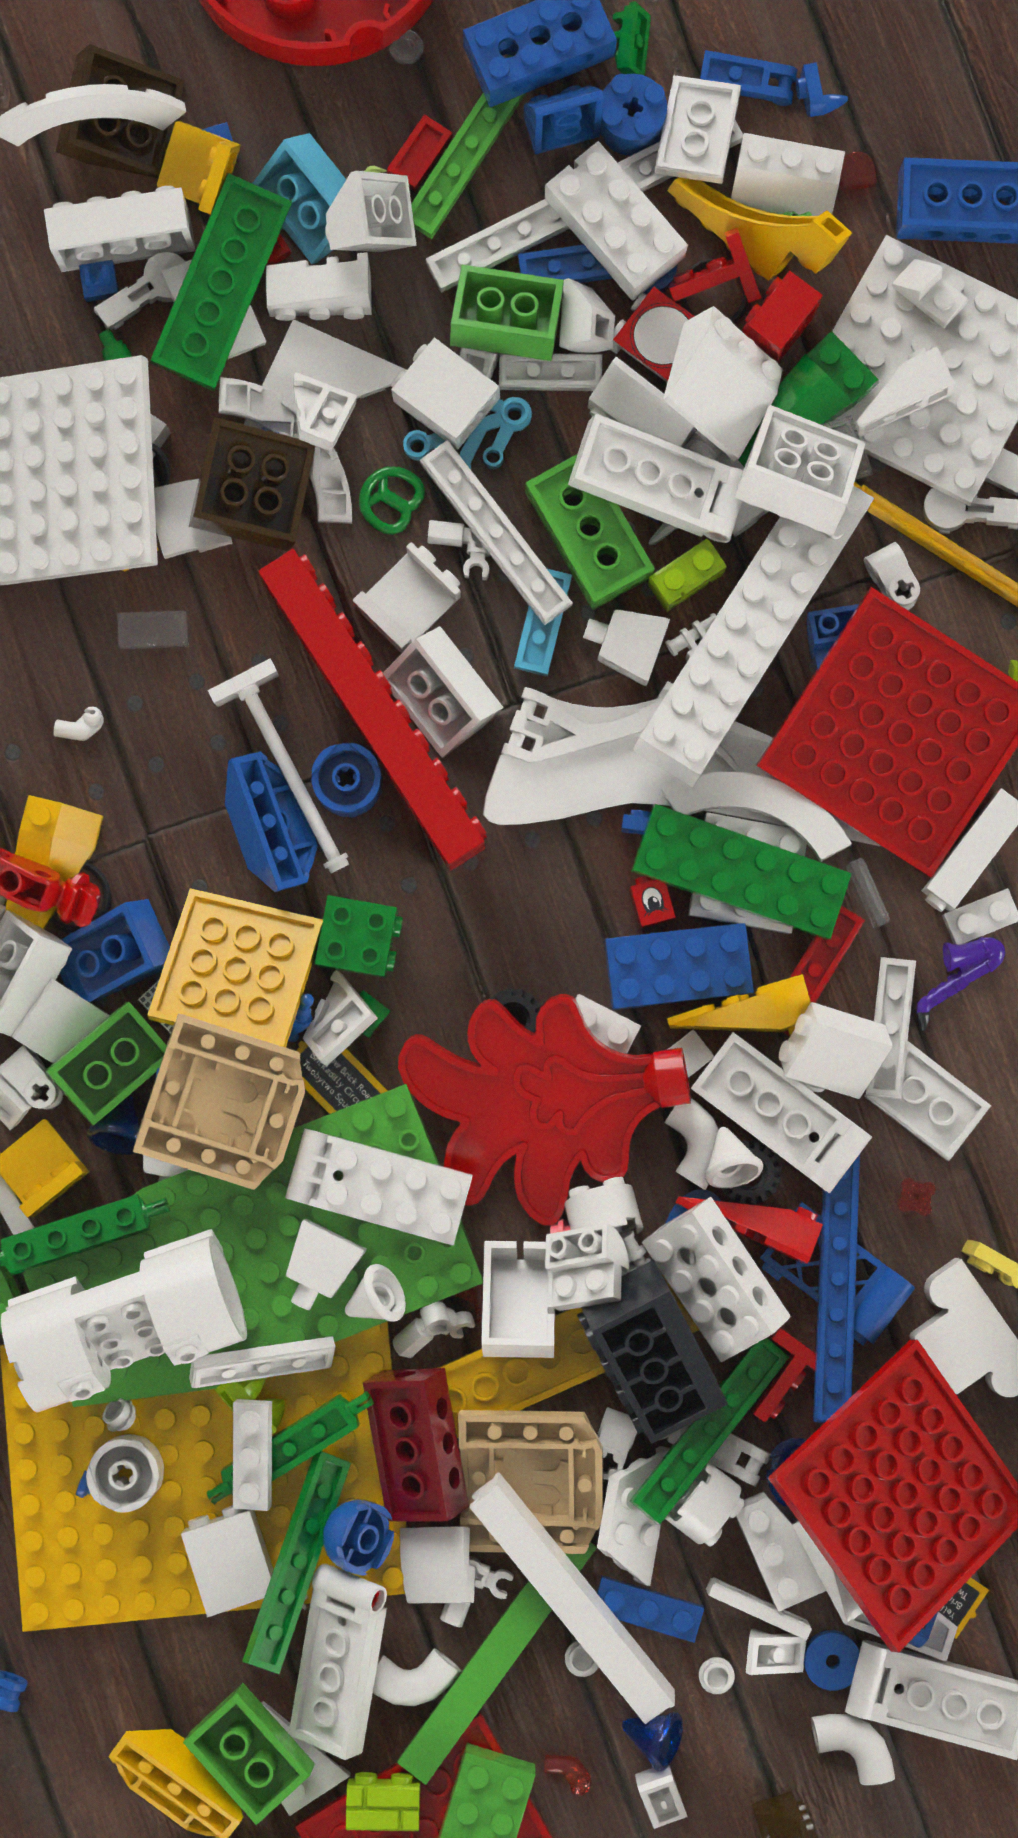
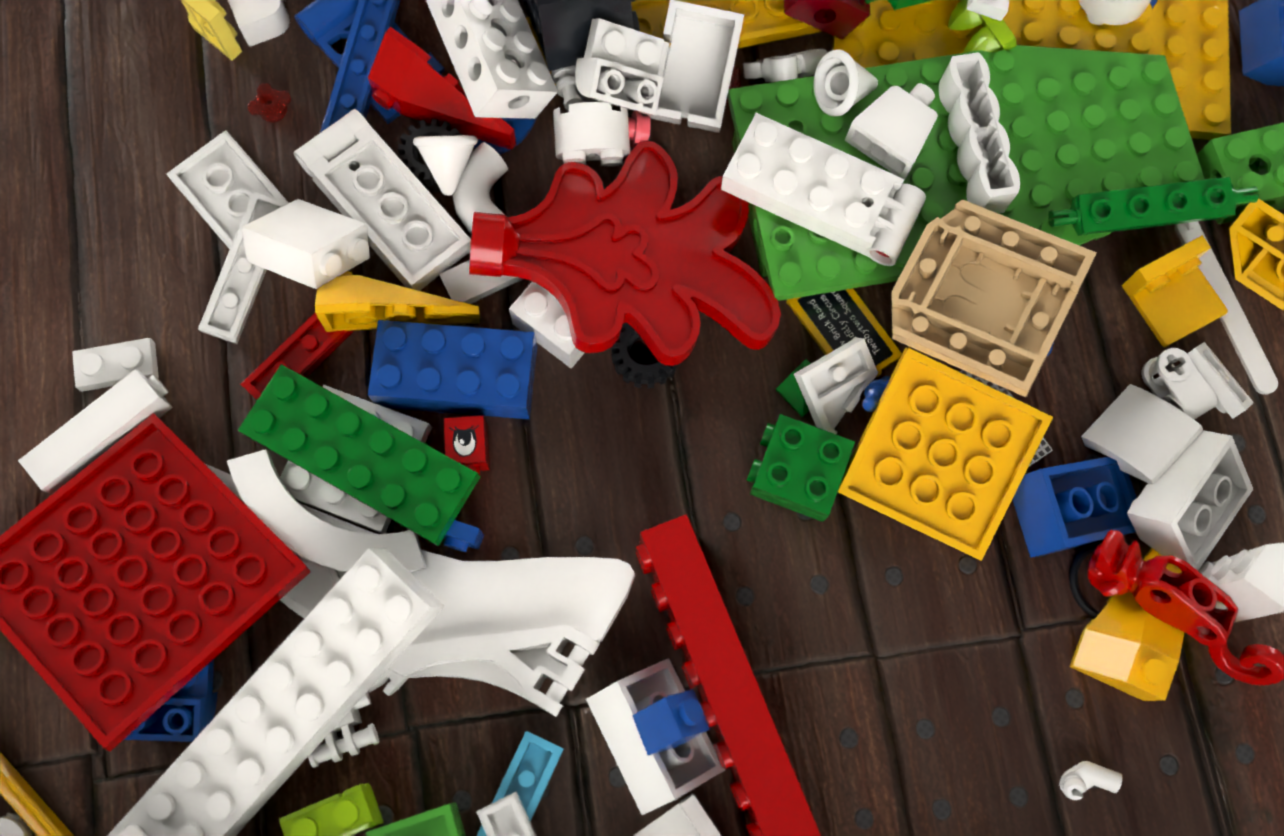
camera: 170 degrees left, 10 degrees down
white cylinder [1,1229,247,1412] -> none
bright green brick [45,1002,167,1125] -> none
hat [86,1095,140,1155] -> none
white plate [102,1398,136,1432] -> none
white tile [189,1336,336,1388] -> none
white tile [207,658,349,873] -> none
blue wedge [225,751,318,892] -> none
blue brick [311,743,383,817] -> none
white torso [583,610,670,686] -> none
clear tile [846,858,890,929] -> none
white piece [864,542,920,611] -> none
dark purple piece [916,937,1006,1031] -> none
none -> blue brick [632,689,710,756]
none -> white brick [939,52,1020,213]

